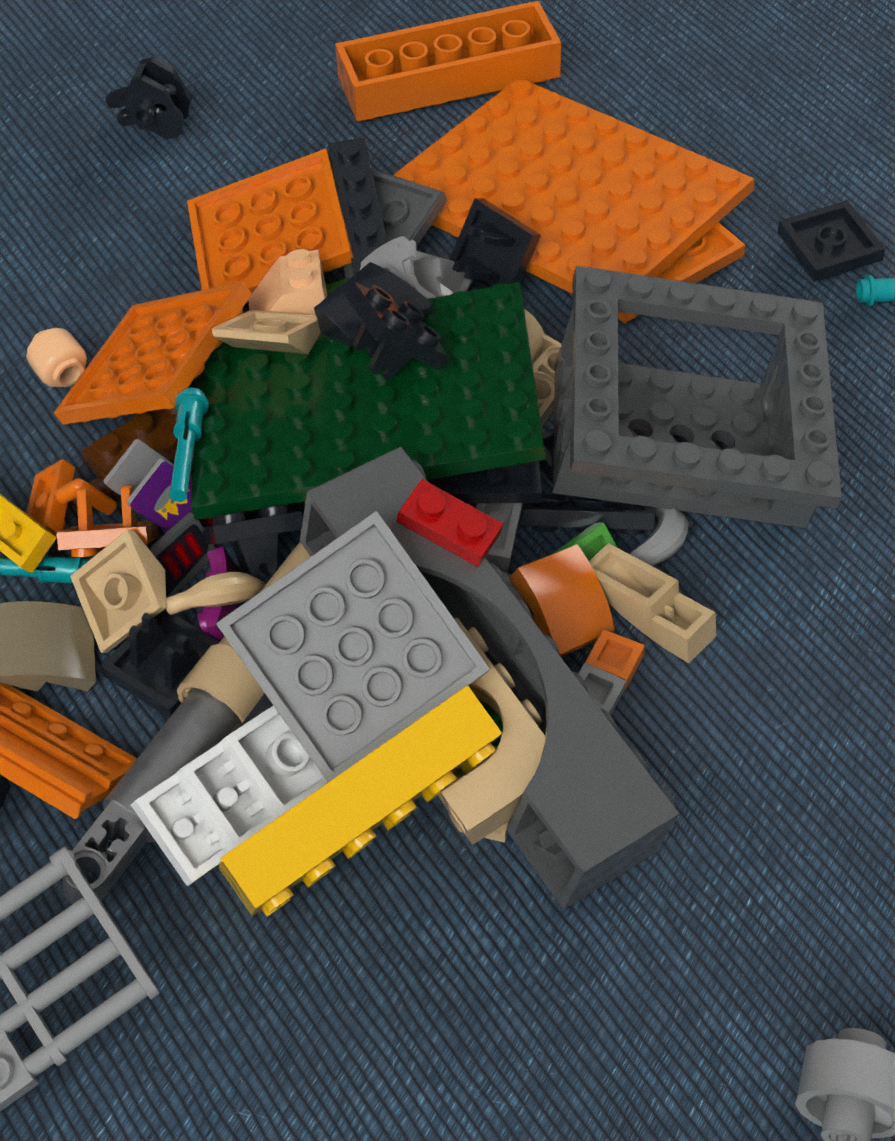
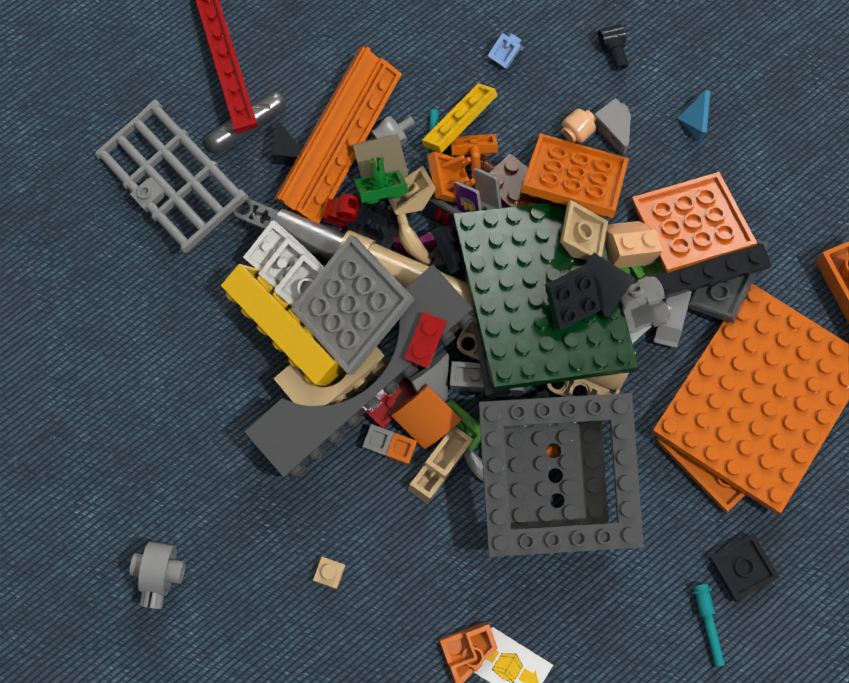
camera: 80 degrees right, 20 degrees up
black hinge [105,57,192,140] -> none
teal pin [169,388,209,502] -> none
black plate [449,198,541,289] -> none
none -> tan plate [313,557,346,590]
none -> red leg [323,194,360,229]
none -> green plate [354,157,409,204]
none -> light grey slope [594,98,631,156]
none -> dark azure slope [677,90,710,142]

